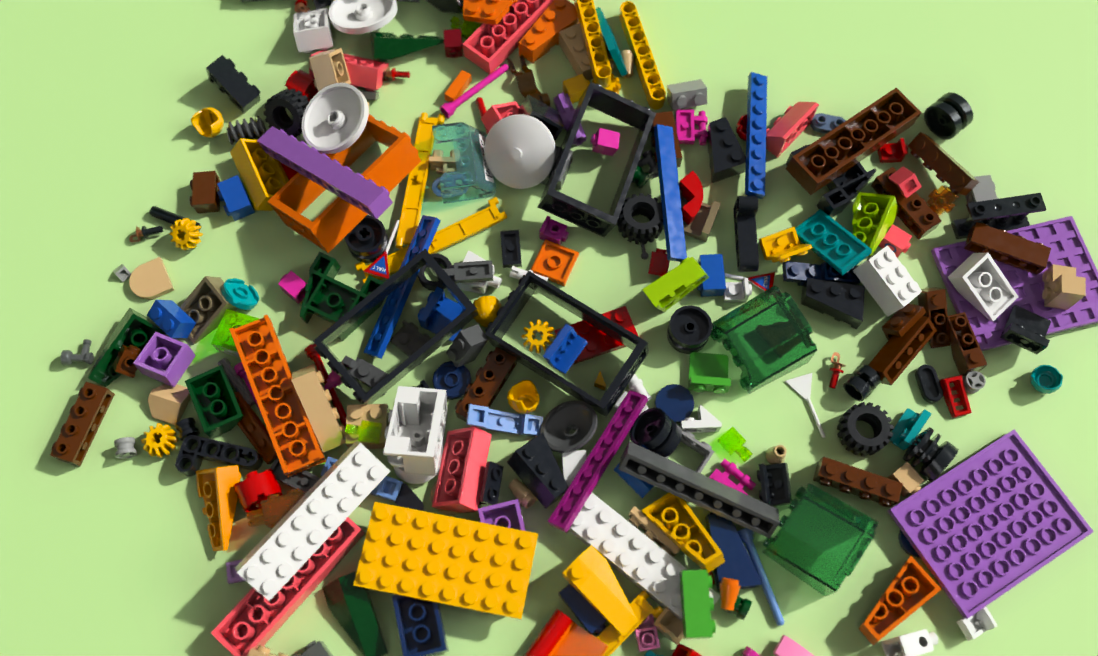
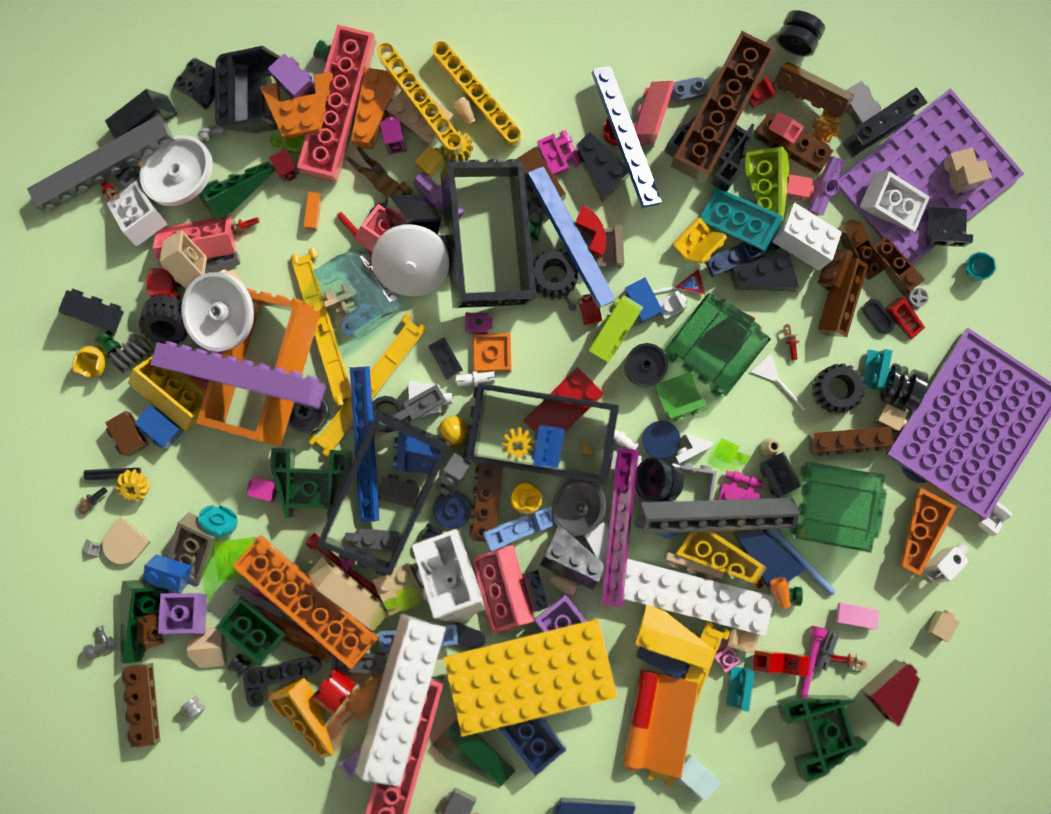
camera: 20 degrees left, 15 degrees up
yellow gear [141,423,178,458] -> none
piece [363,220,400,279] -> none
dark pink piece [440,64,509,118] -> none
dark pink brick [591,128,620,156] -> none
teal tile [596,7,628,76] -> none
light grey brick [667,79,707,110] -> none
bright green brick [679,570,716,639] -> none
black beam [733,196,759,272] -> none
black wheel [843,365,882,401] -> none
reddish brown brick [964,222,1051,275] -> none
none -> dark green wheel [94,331,122,358]
none -> magenta brick [380,117,407,155]
none -> medium lavender piece [807,156,845,216]

